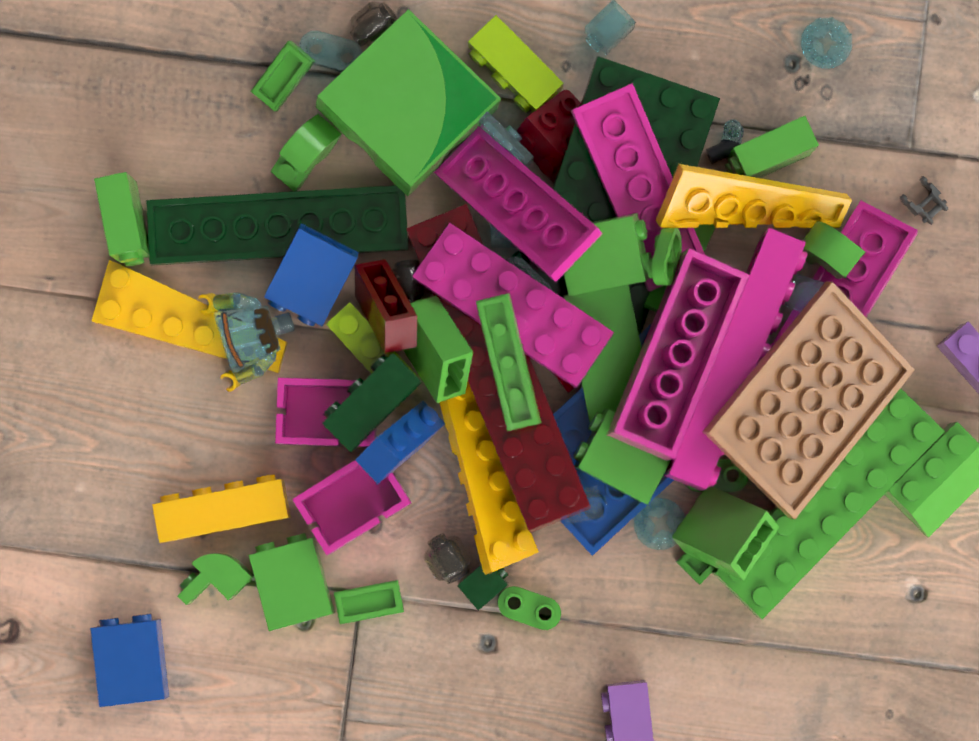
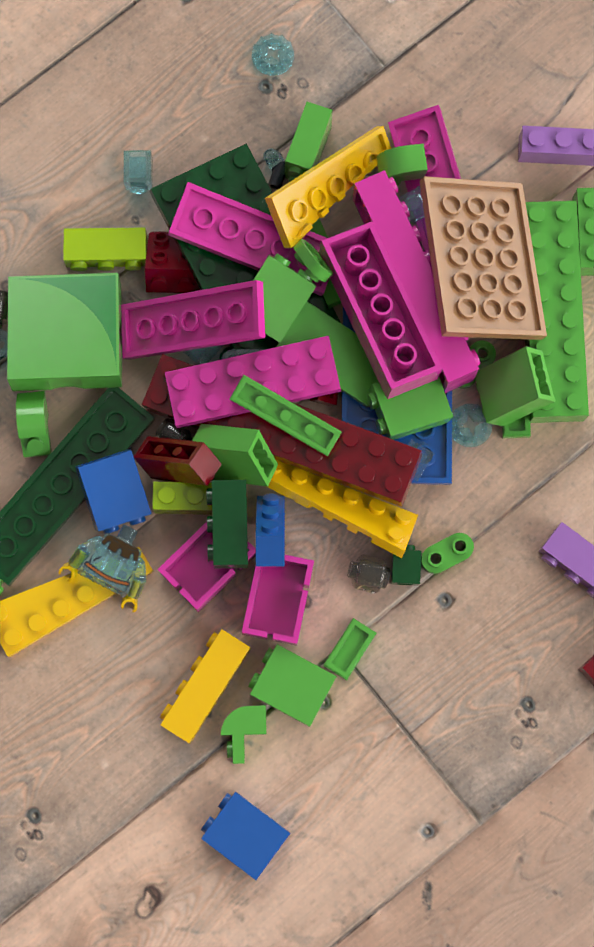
camera: 50 degrees left, 5 degrees down
clear light blue plate [479,111,534,168] -> none
dark grey piece [900,176,948,225] -> none

